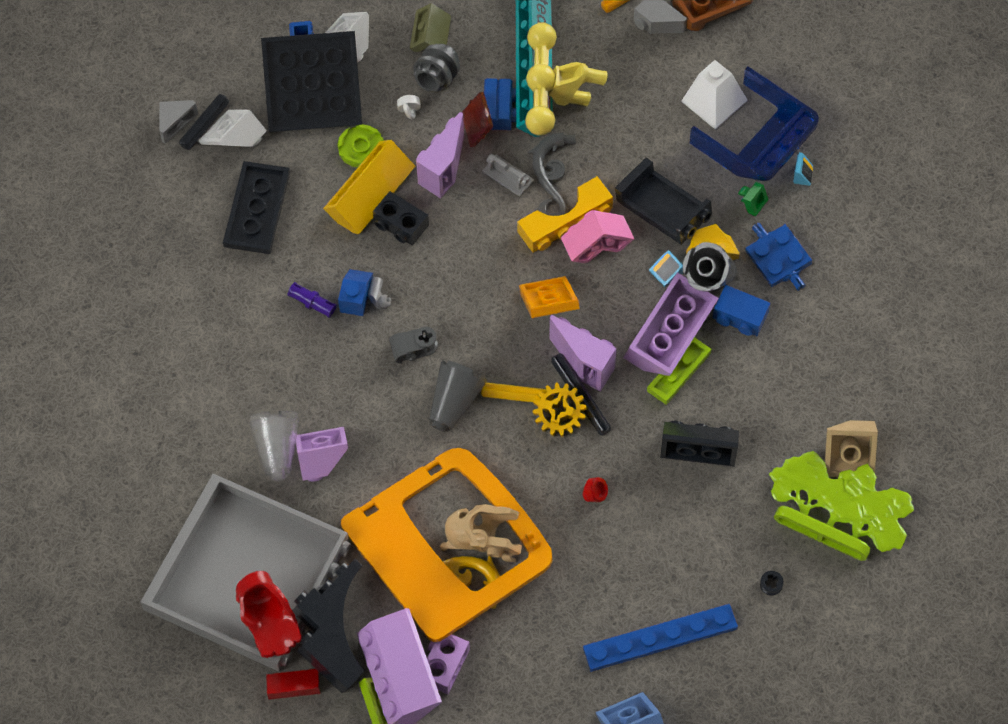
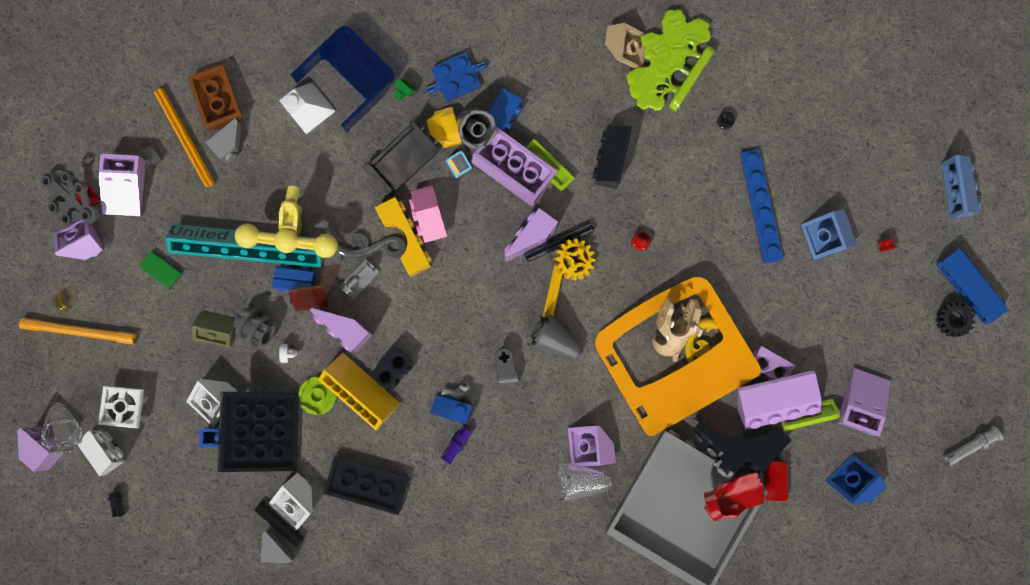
camera: 85 degrees left, 20 degrees up
light orange tile [519,276,580,318] -> none
medium azure slope [793,152,813,186] -> none

